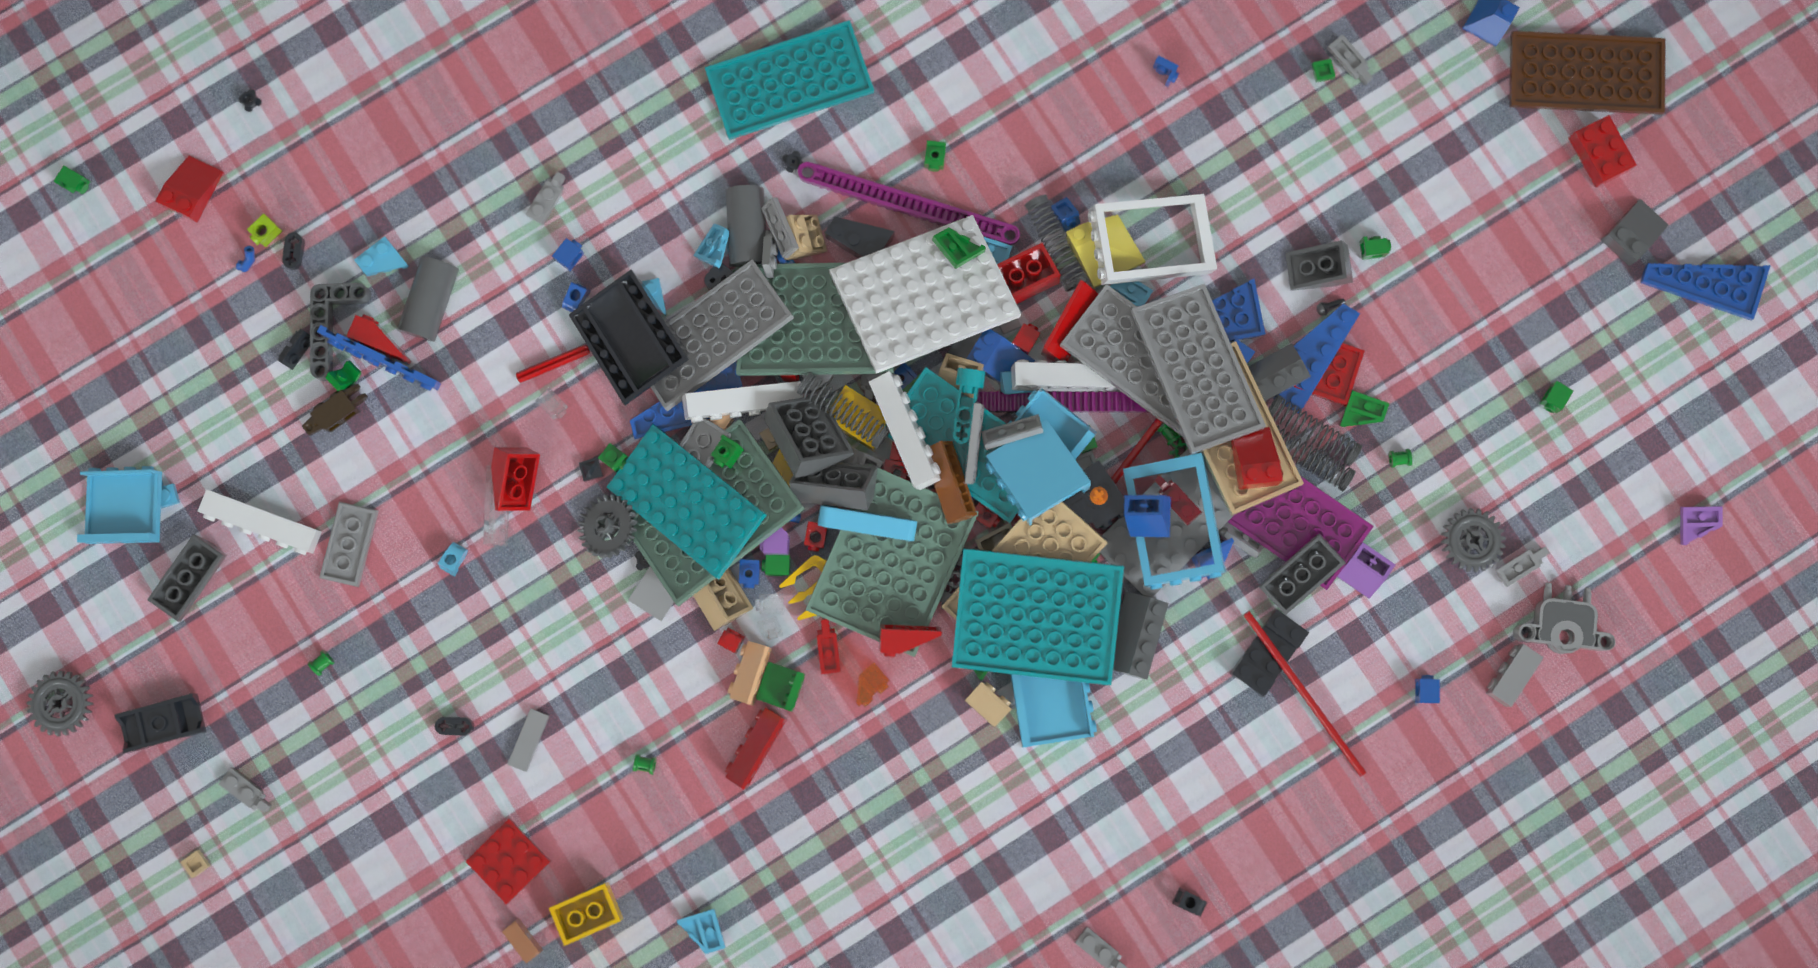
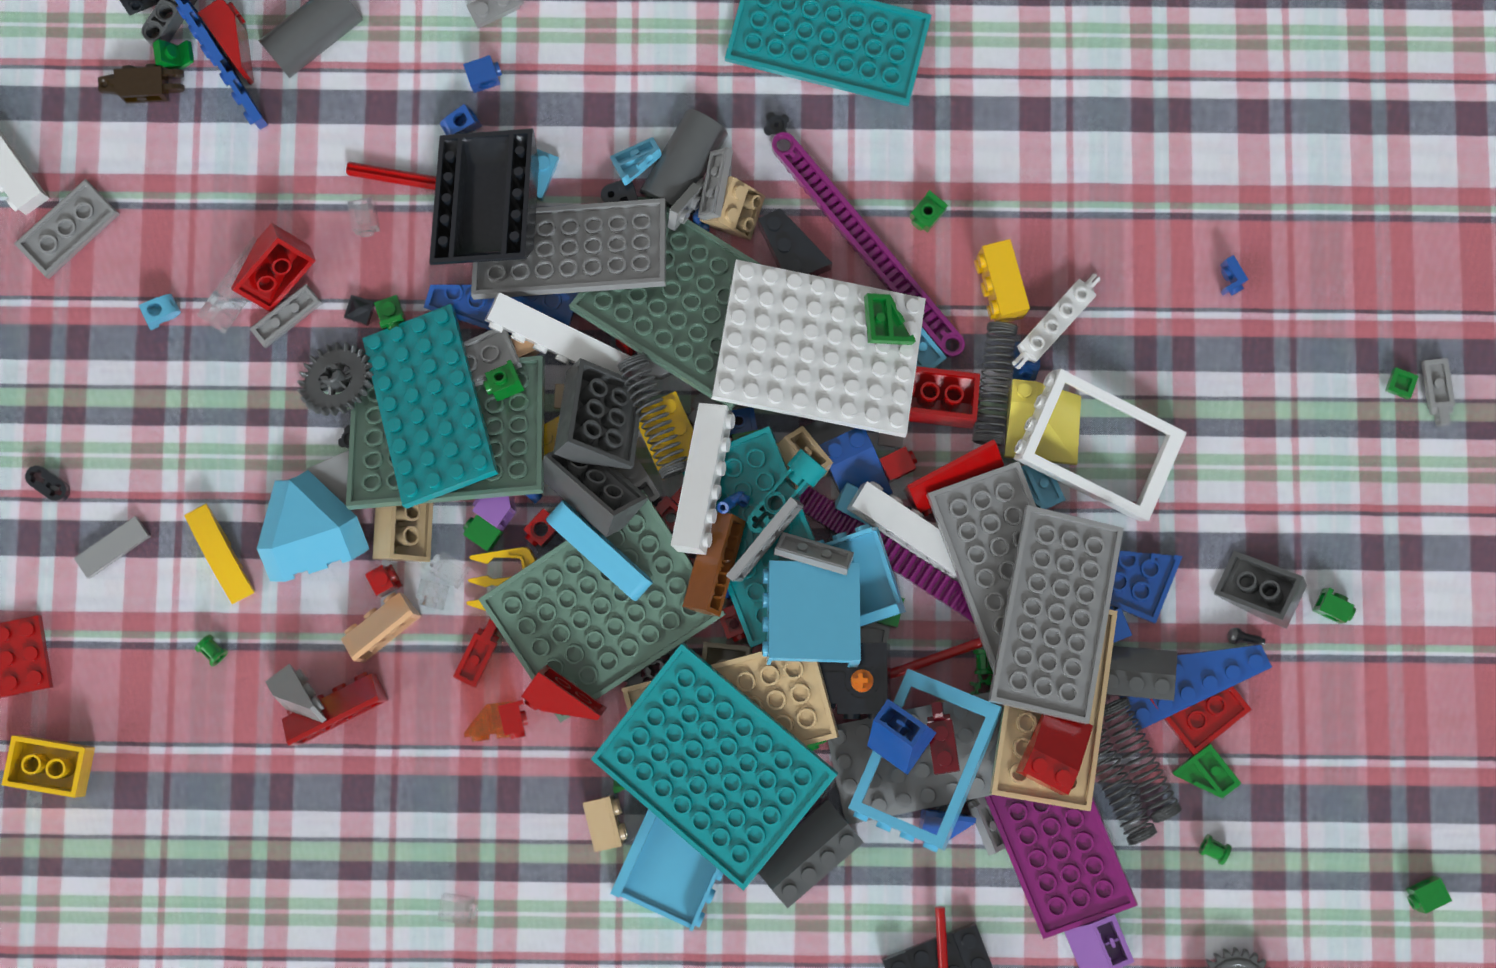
camera: 35 degrees right, 0 degrees up
medium azure wing [677,908,726,954] -> none
blue brick [739,559,761,589] -> none
green bracket [756,662,806,712] -> none
dark grey brick [1259,533,1346,615] -> none
none -> yellow slope [184,503,255,604]
none -> light grey tile [249,284,323,348]
none -> medium azure panel [257,470,369,582]
none -> light grey slope [265,663,327,723]
none -> red brick [498,700,528,739]
none -> blue arm [717,491,750,514]
none -> yellow brick [974,239,1030,322]
none -> white plate [1012,273,1101,369]

